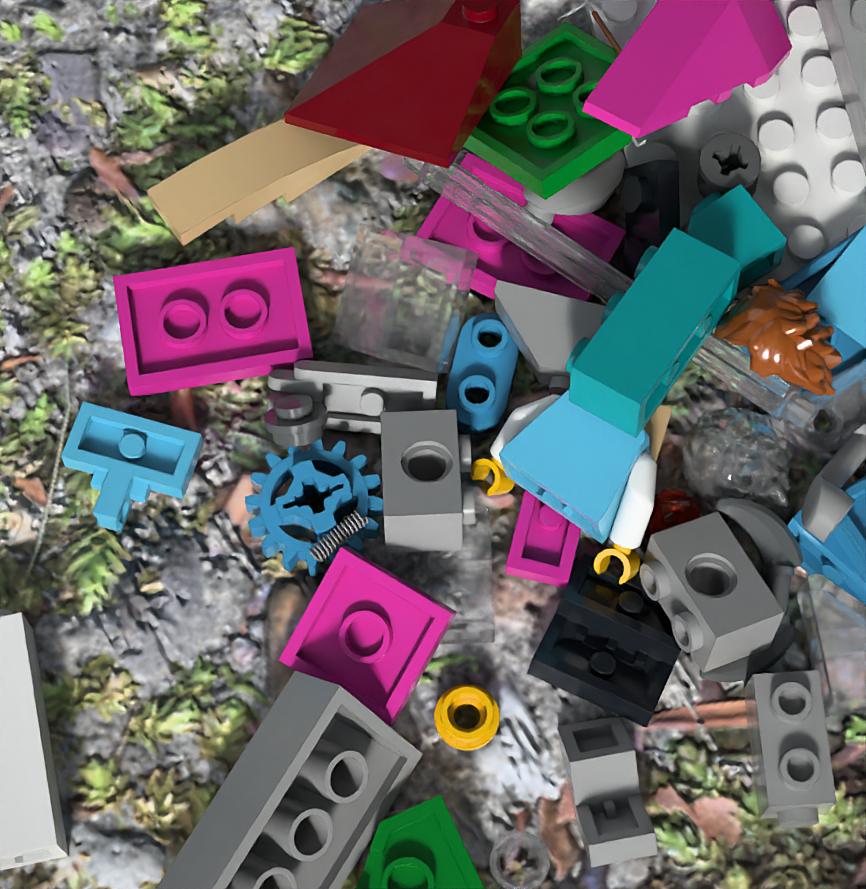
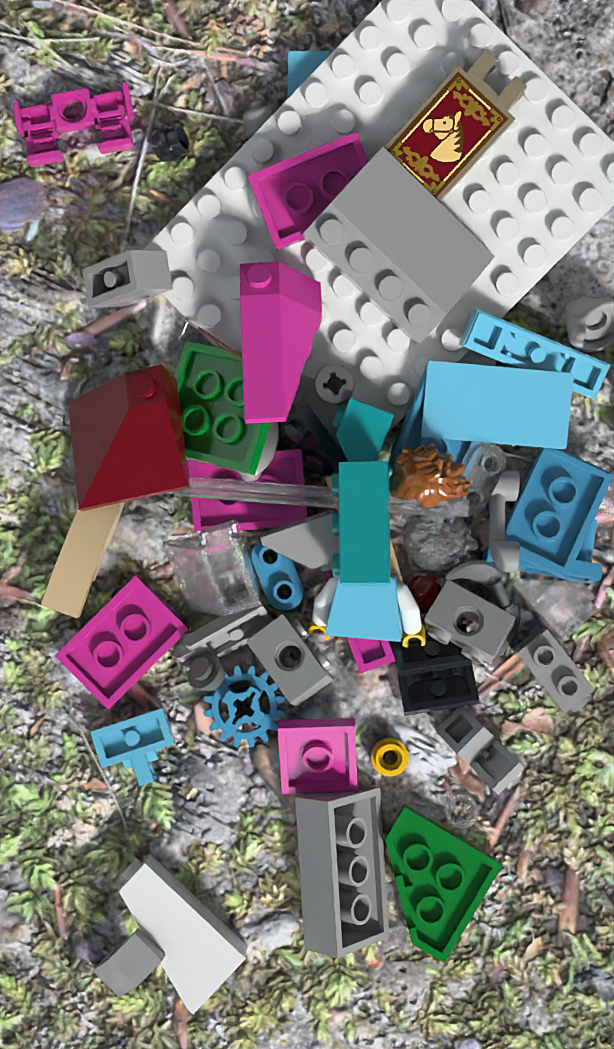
camera: 40 degrees left, 20 degrees up
light grey leg [308,510,369,562] -> none

